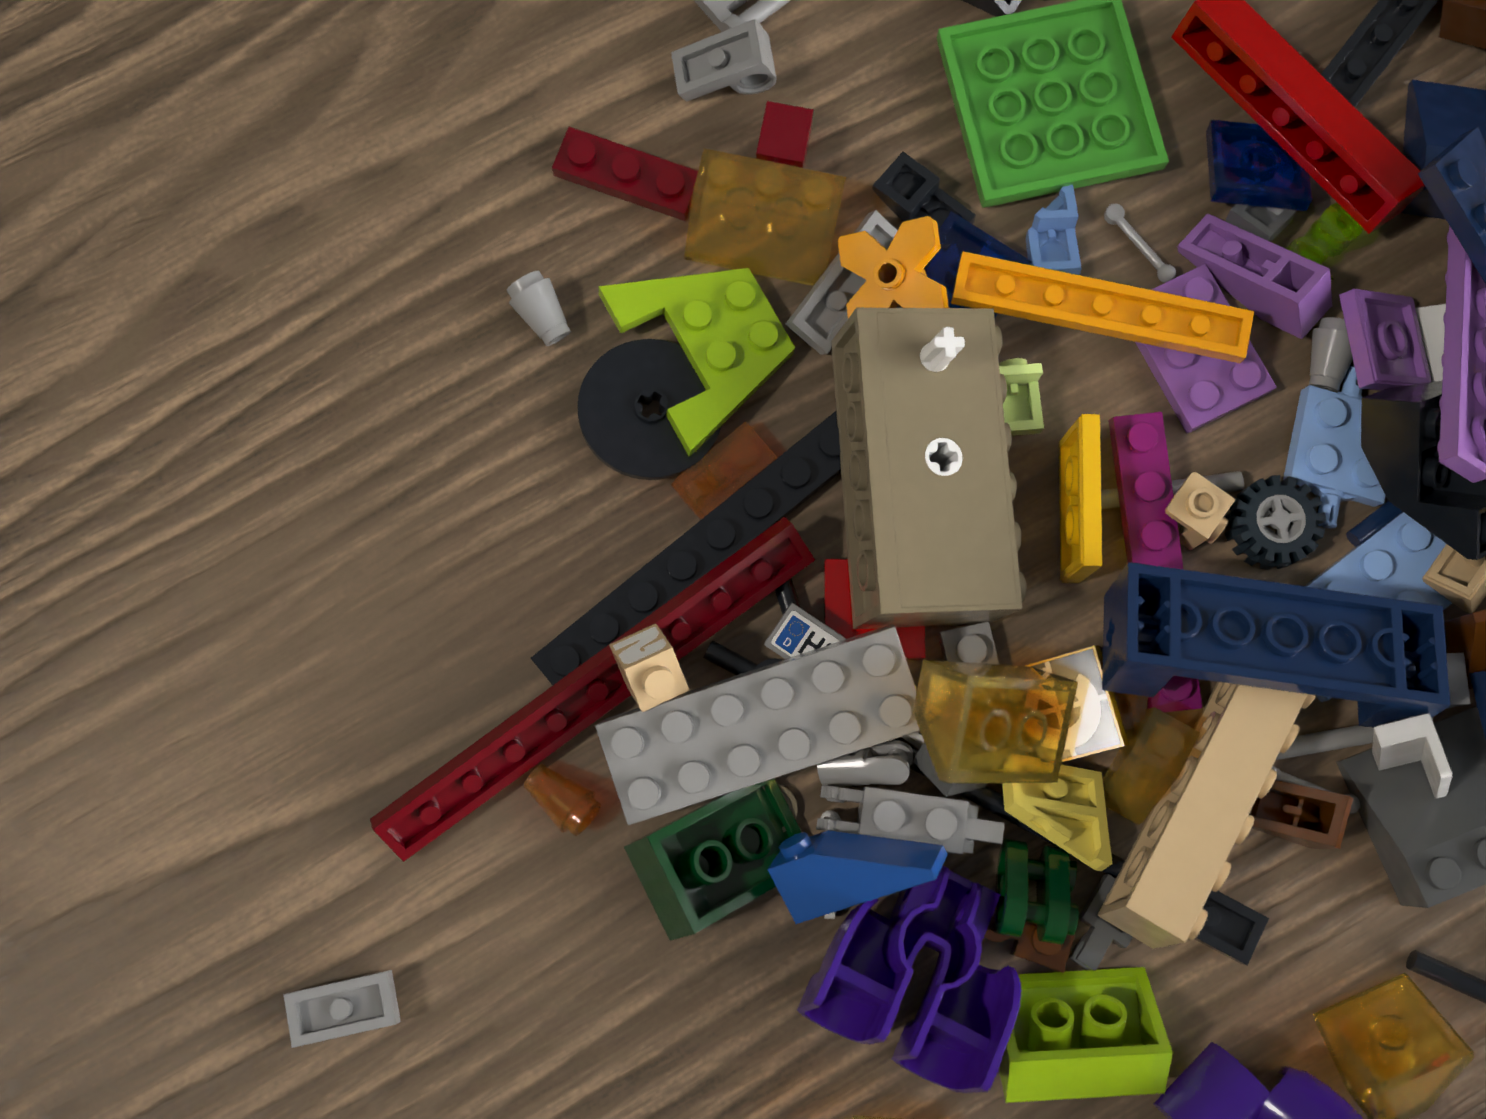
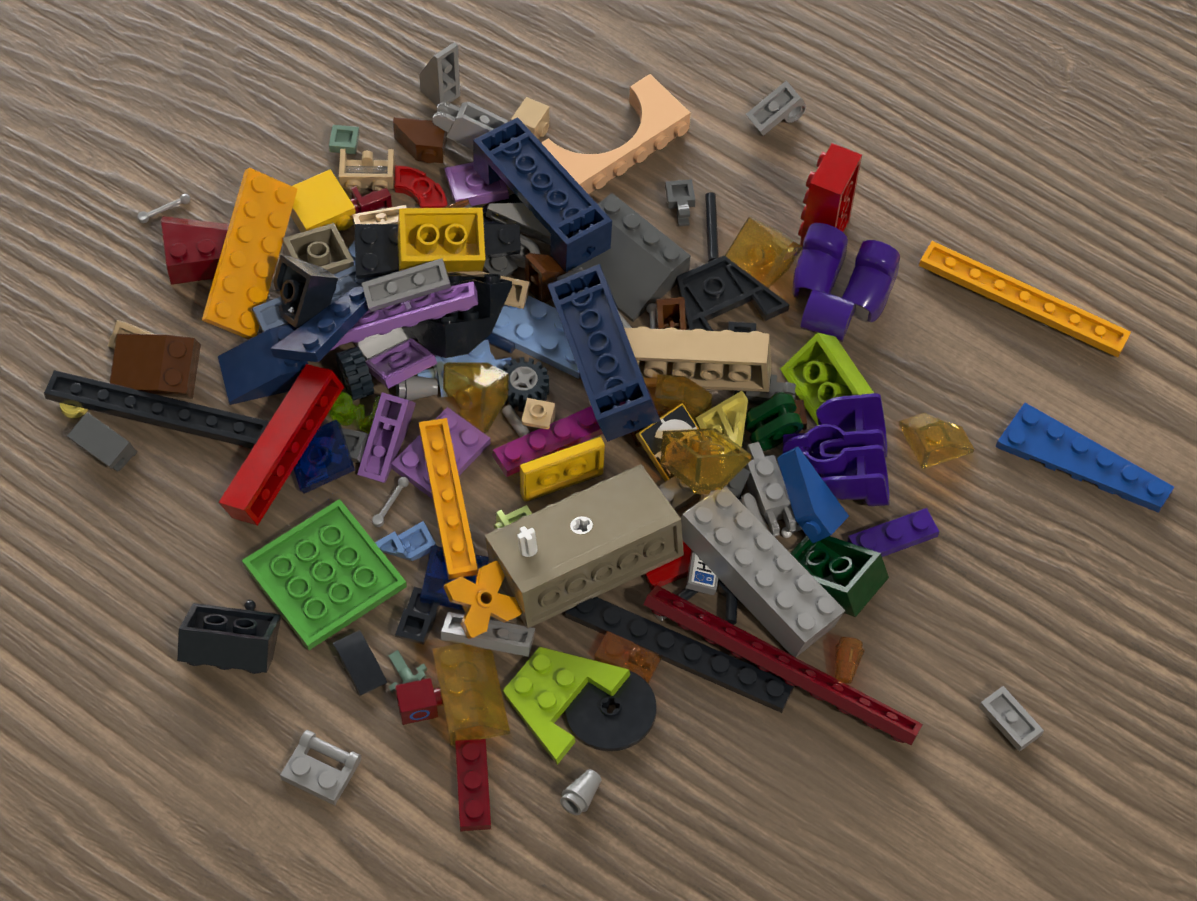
camera: 115 degrees left, 20 degrees down
tan brick [609,624,690,713] -> none
light grey plate [671,19,777,102] -> none
white panel [1372,713,1452,799] -> none
none -> black slope [332,630,388,697]
none -> black wheel [335,346,375,401]
none -> sand green piece [388,650,428,693]
none -> clear yellow slope [443,363,509,434]
none -> black wing [677,255,790,331]
none -> dark purple plate [847,508,939,557]

